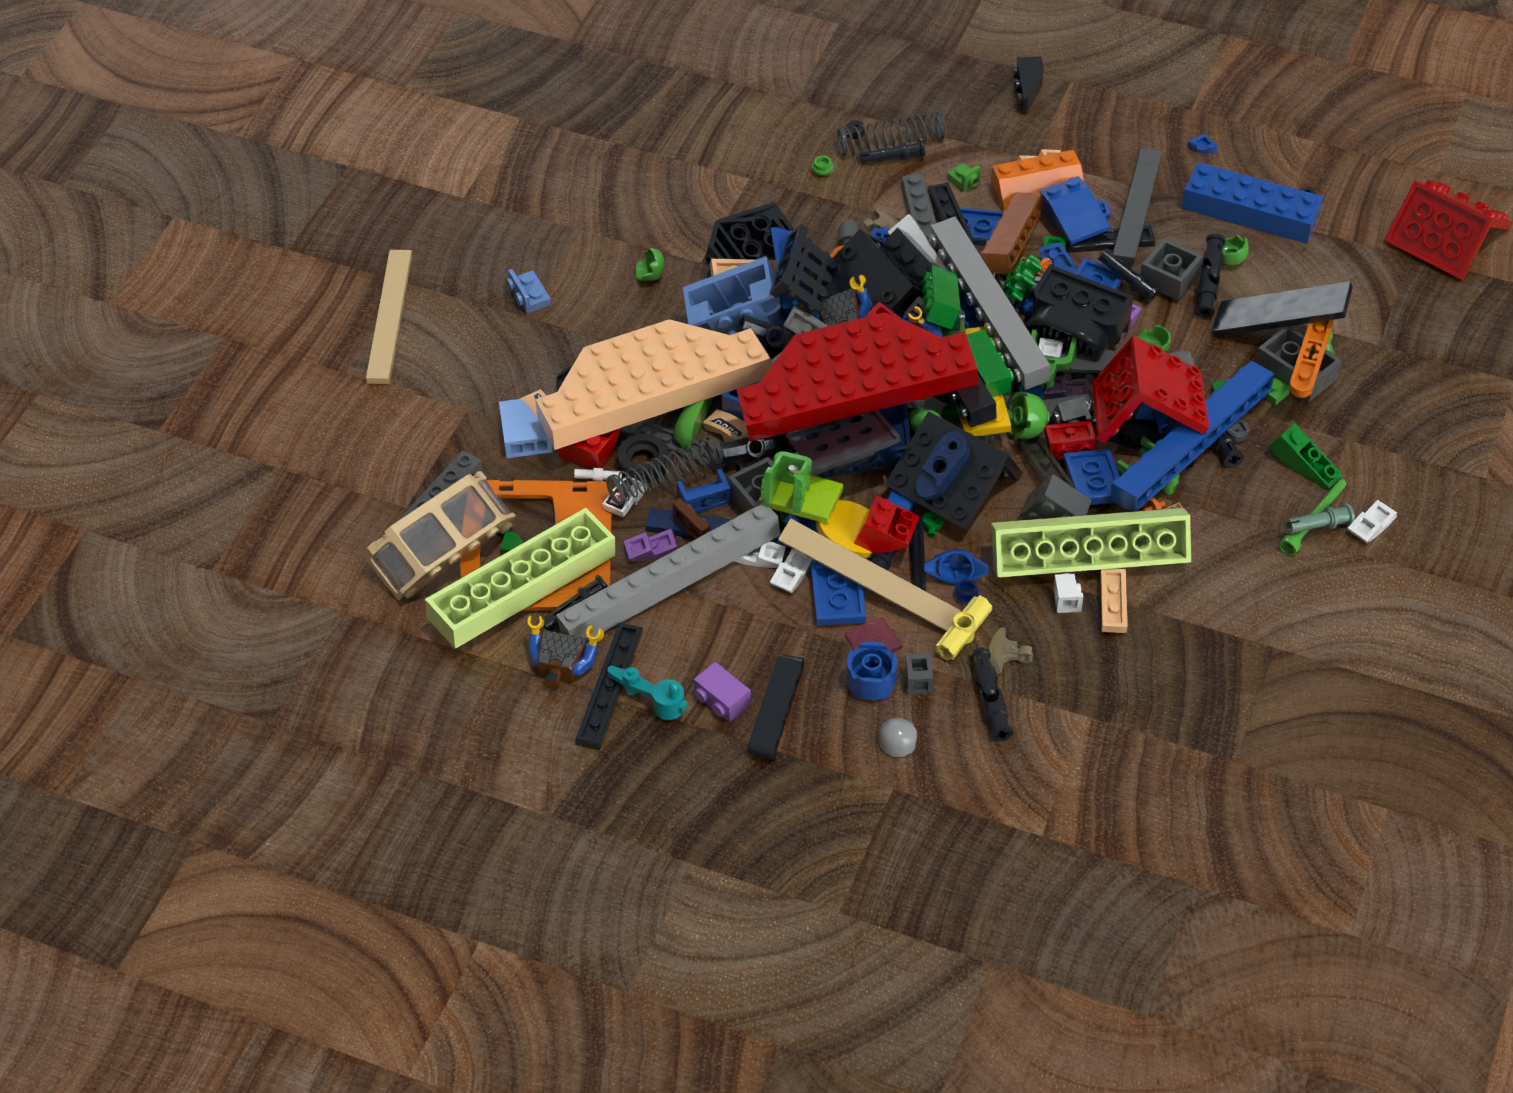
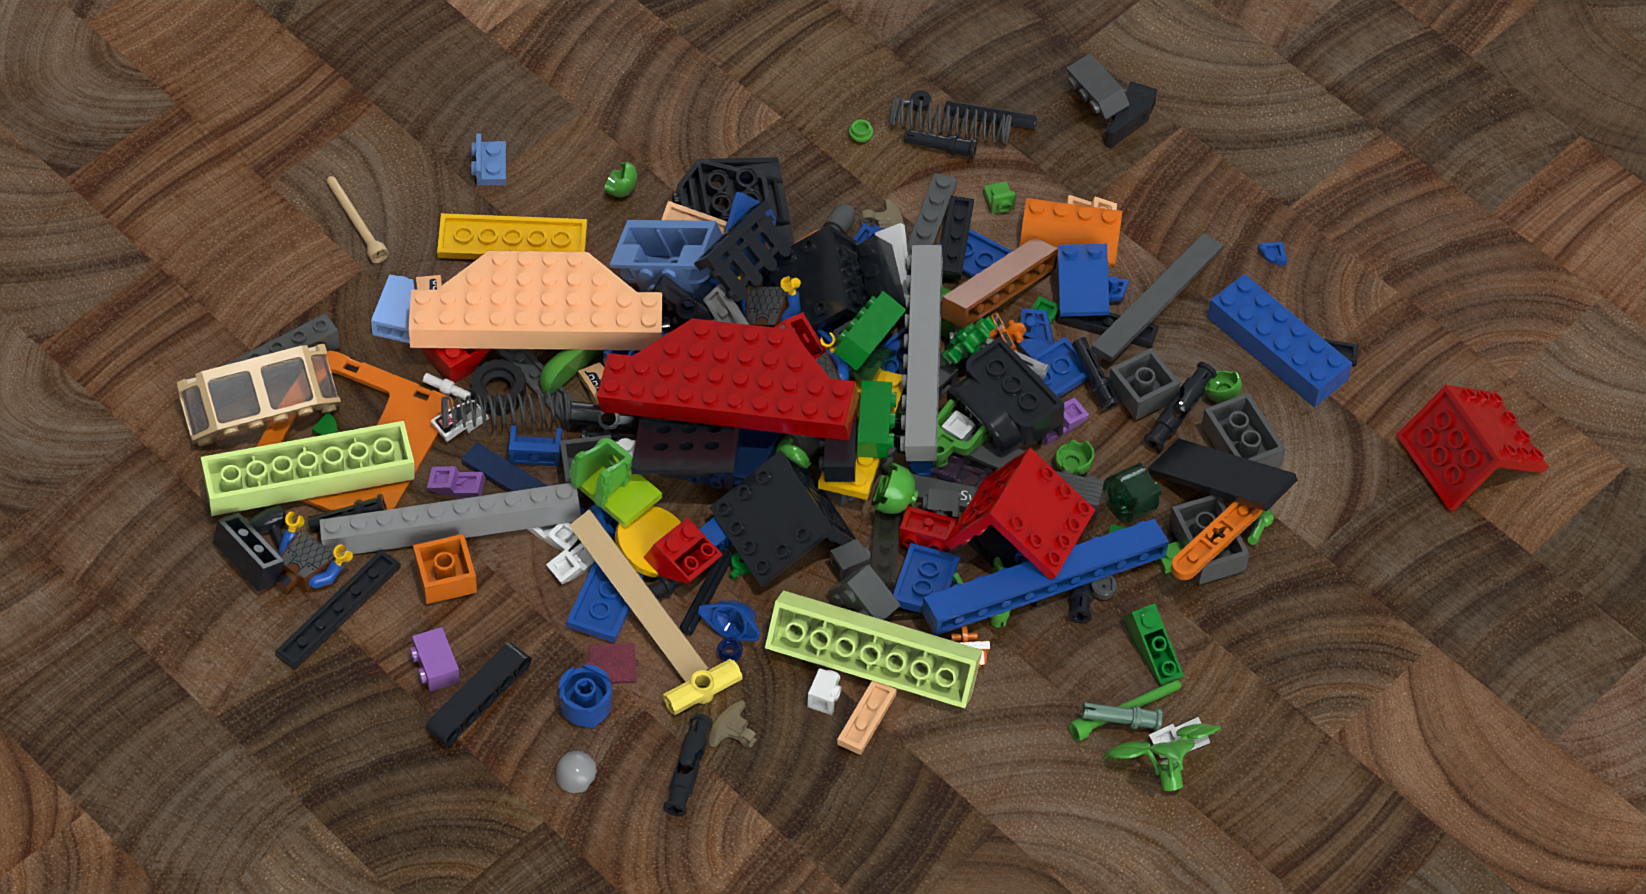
camera: 20 degrees right, 5 degrees up
tan tile [366,250,412,384] -> none
teal piece [607,666,688,720] -> none
reddish brown plate [672,498,711,539] -> none
dark grey brick [905,654,934,694] -> none
dark blue piece [915,432,970,500] -> none
none -> black brick [213,512,284,591]
none -> black piece [248,505,287,550]
none -> tan piece [327,176,389,263]
none -> orange brick [413,534,477,604]
none -> yellow plate [437,213,587,260]
none -> dark grey brick [829,538,871,581]
none -> black axle [944,100,1038,129]
none -> dark grey brick [1067,53,1130,119]
none -> clear green brick [1103,463,1162,523]
none -> bright green plant [1103,724,1222,791]
none -> dark grey brick [1201,392,1286,468]

